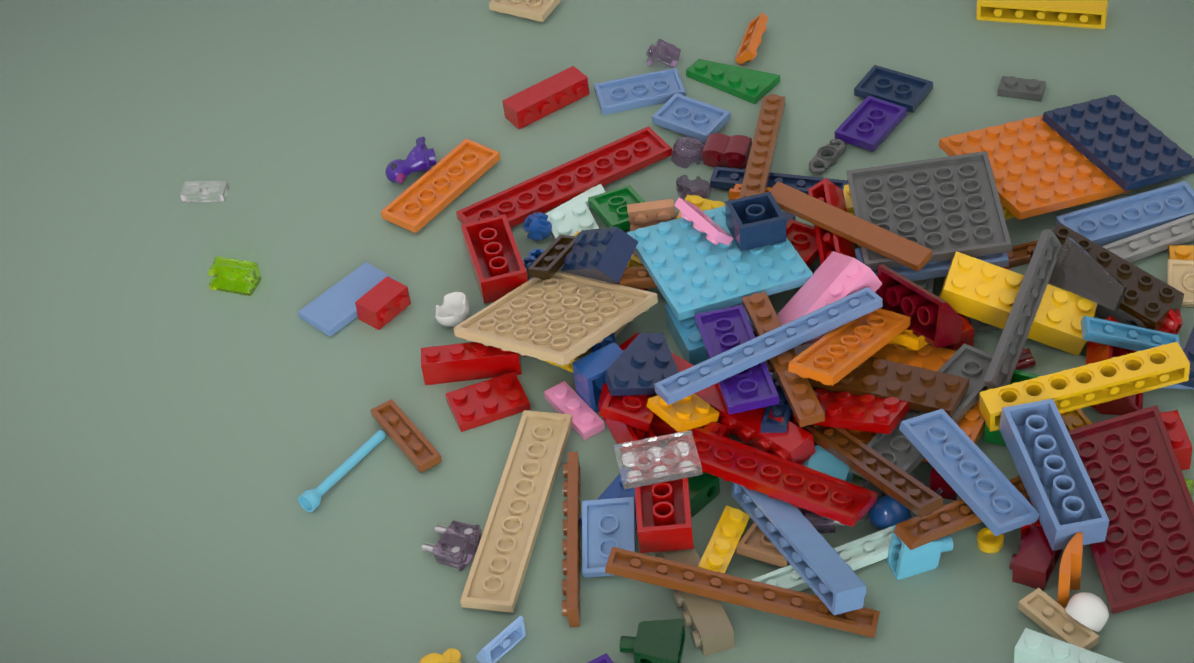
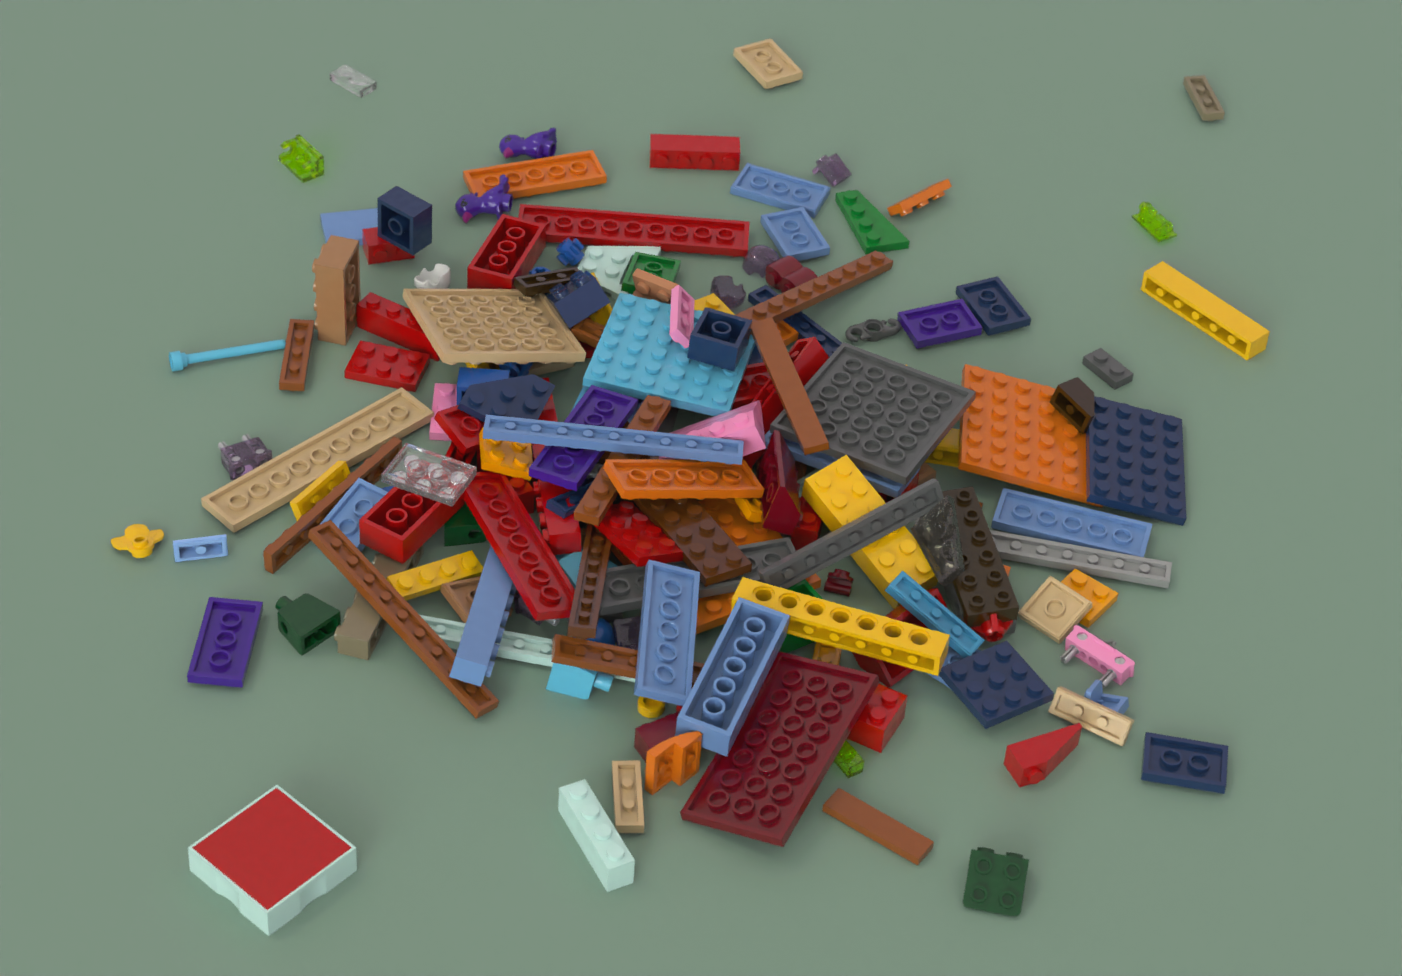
camera: 25 degrees right, 0 degrees up
white hair [1065,592,1109,632] -> none
none -> yellow plate [289,460,350,521]
none -> medium nougat brick [312,235,361,346]
none -> dark blue brick [377,186,432,255]
none -> dark purple animal [455,174,513,224]
none -> dark brown slope [1049,377,1094,434]

